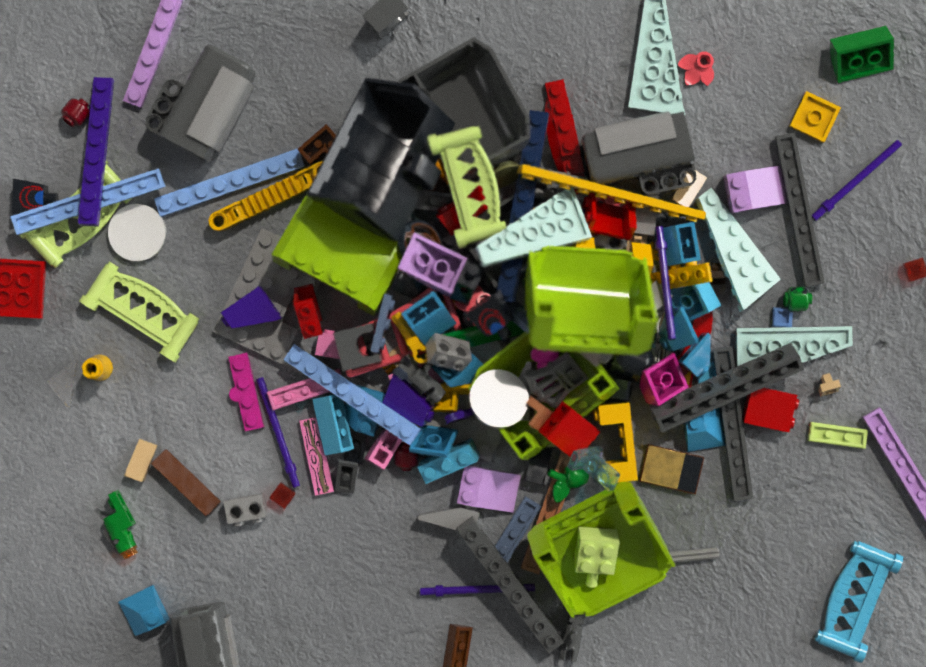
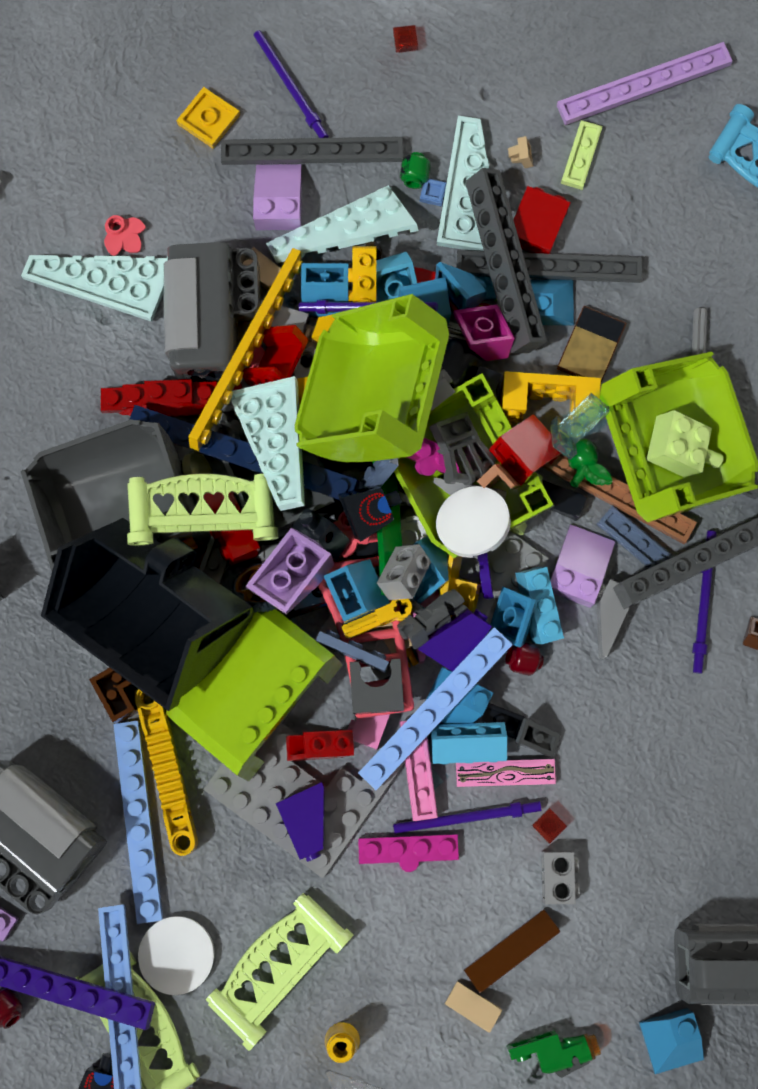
camera: 80 degrees left, 10 degrees down
bright pink slope [364,428,402,470] -> none
green slope [830,26,894,83] -> none

